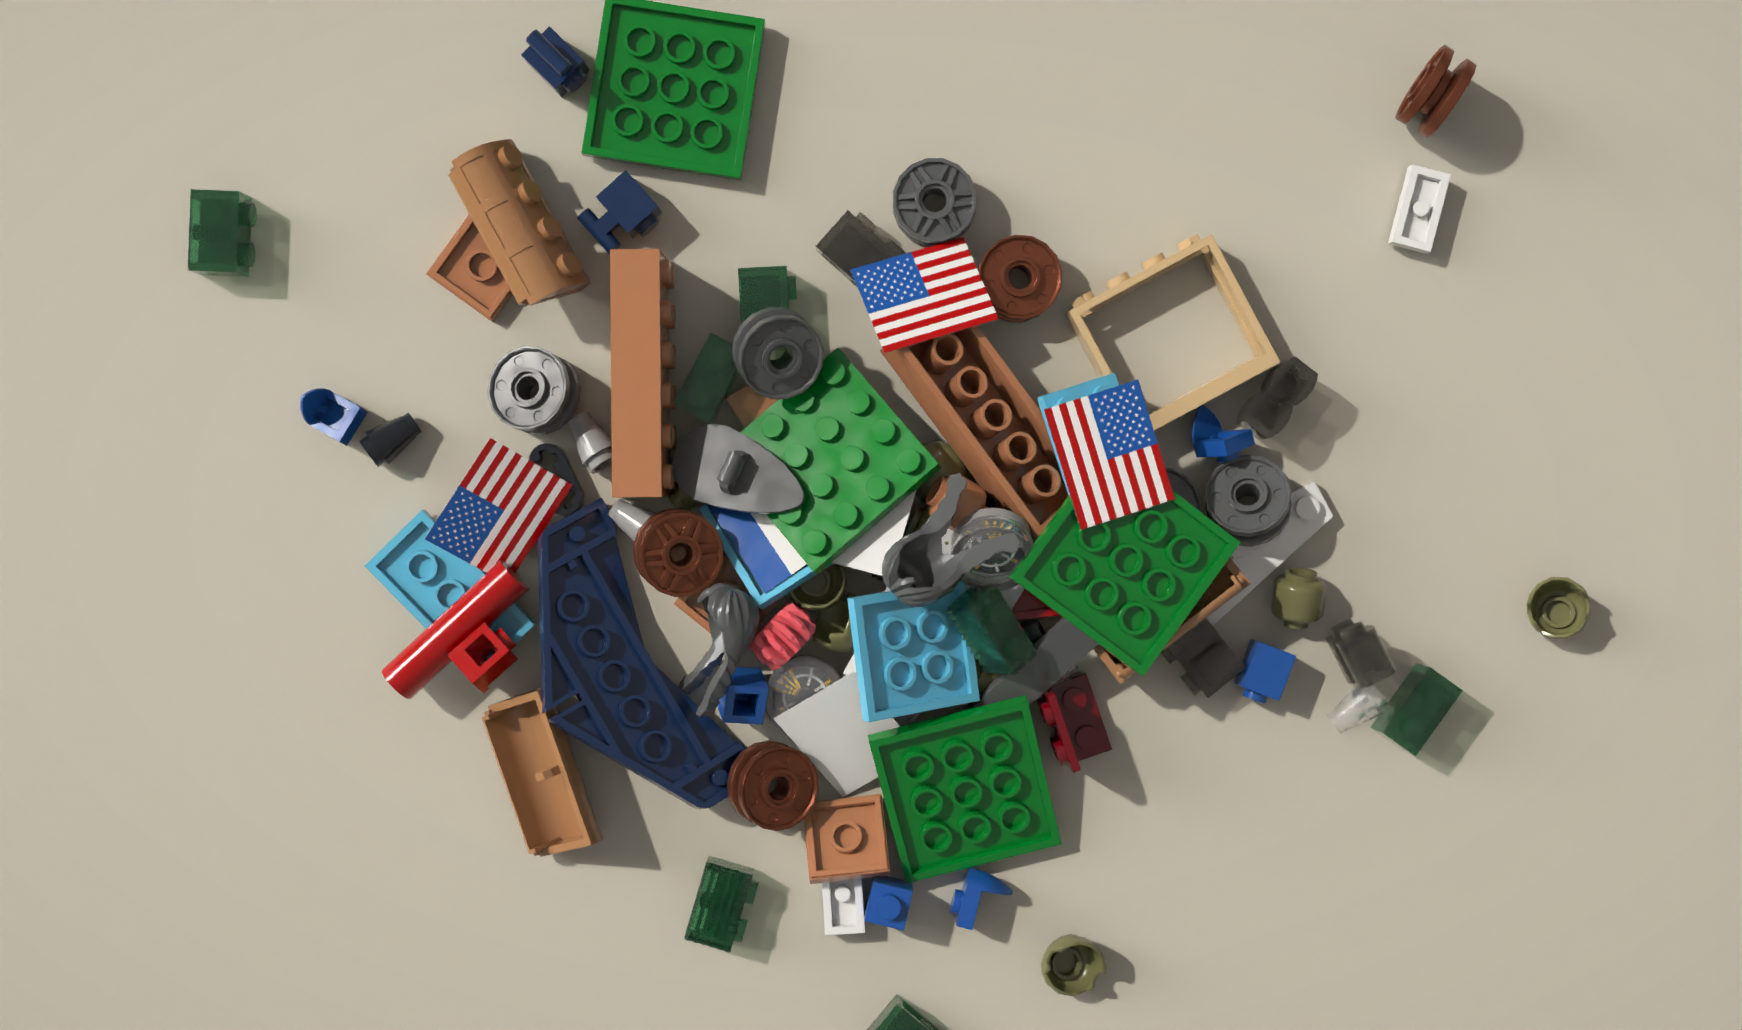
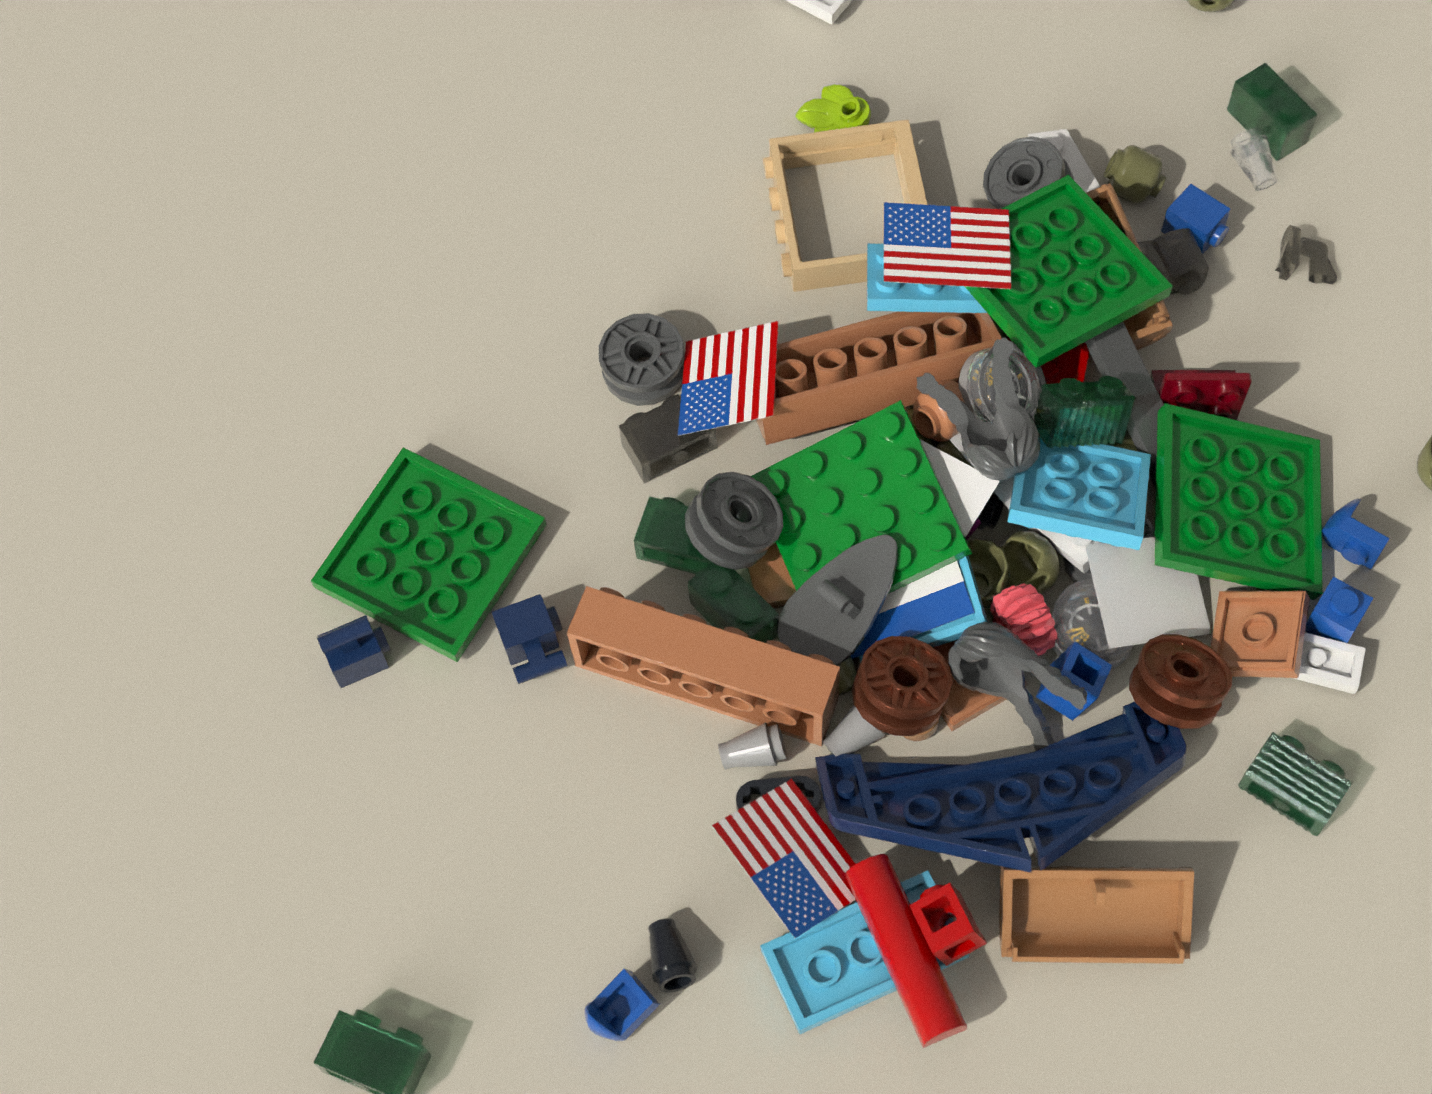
camera: 60 degrees left, 25 degrees down
nougat tile [426,215,513,322] -> none
medium nougat container [448,139,590,307] -> none
wheel [488,346,581,435] -> none
copper wheel [977,235,1062,323] -> none
blue plate [1192,405,1255,462] -> none
clear smoke brick [1236,357,1318,440] -> none
clear smoke brick [1326,619,1396,688] -> none
none -> lime plate [795,84,871,132]
none -> clear smoke piece [1275,225,1337,285]

